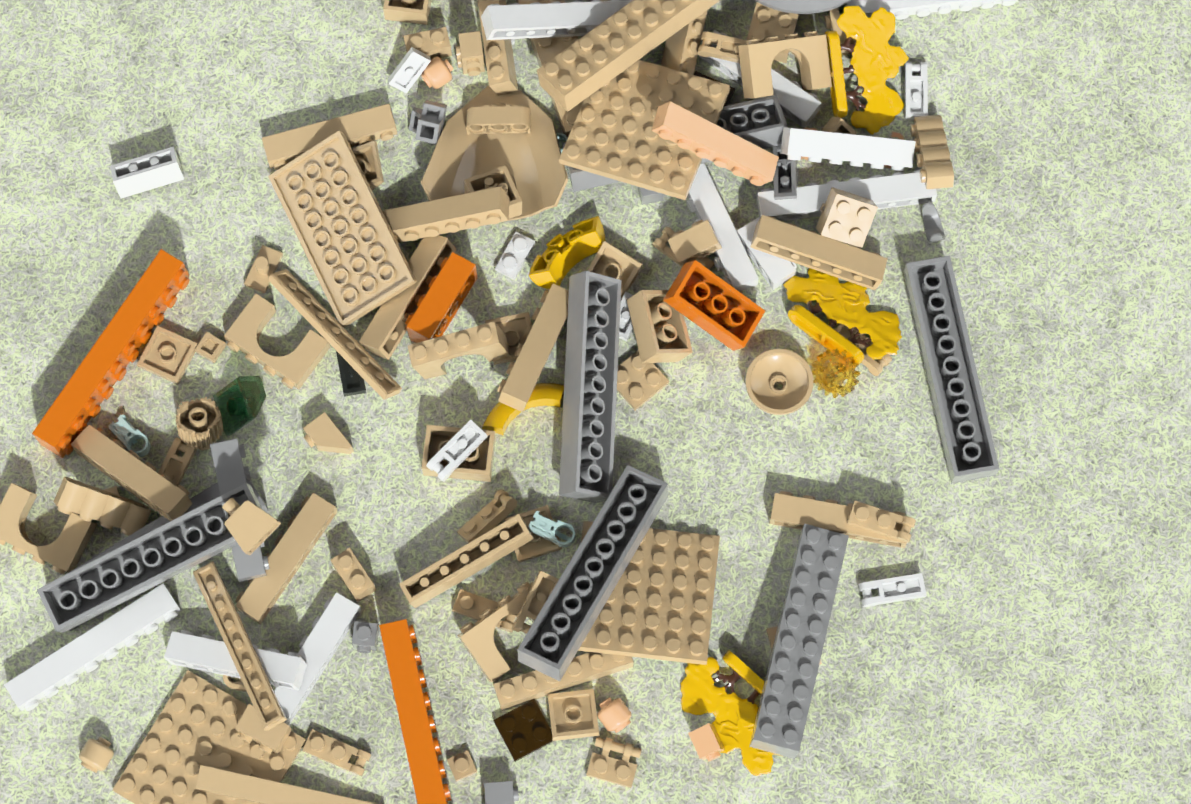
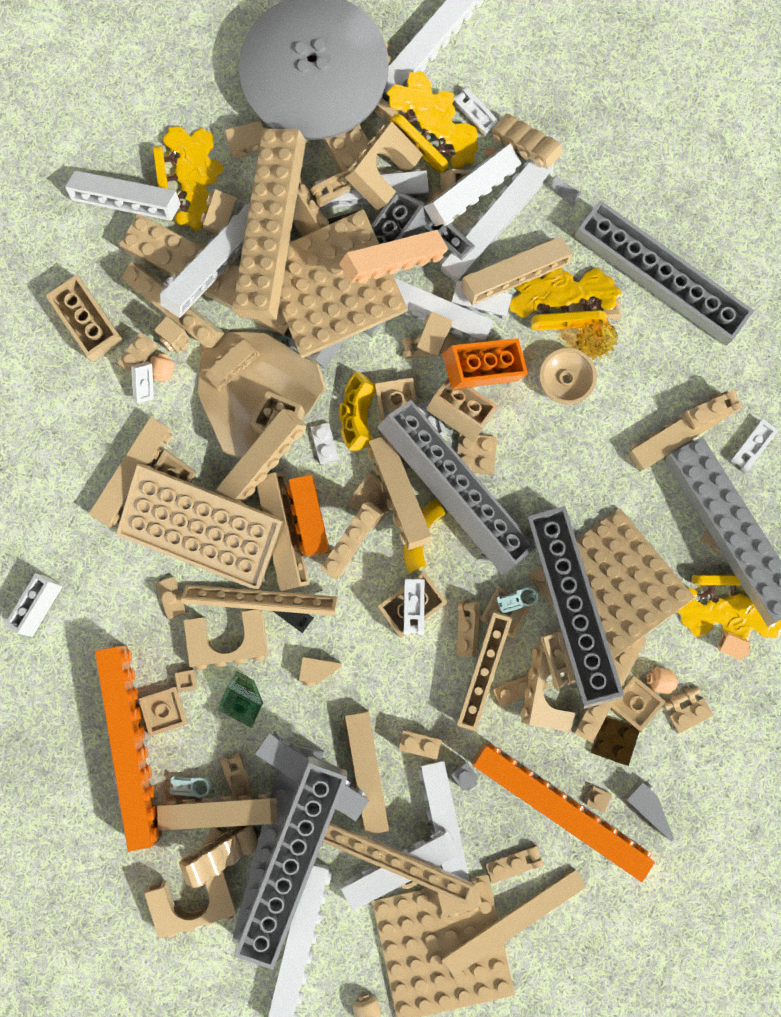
camera: 45 degrees left, 10 degrees up
tan brick [175,397,223,451] -> none
tan torso [222,498,281,555] -> none
light grey brick [409,100,447,144] -> none
brick [816,187,878,248] -> none

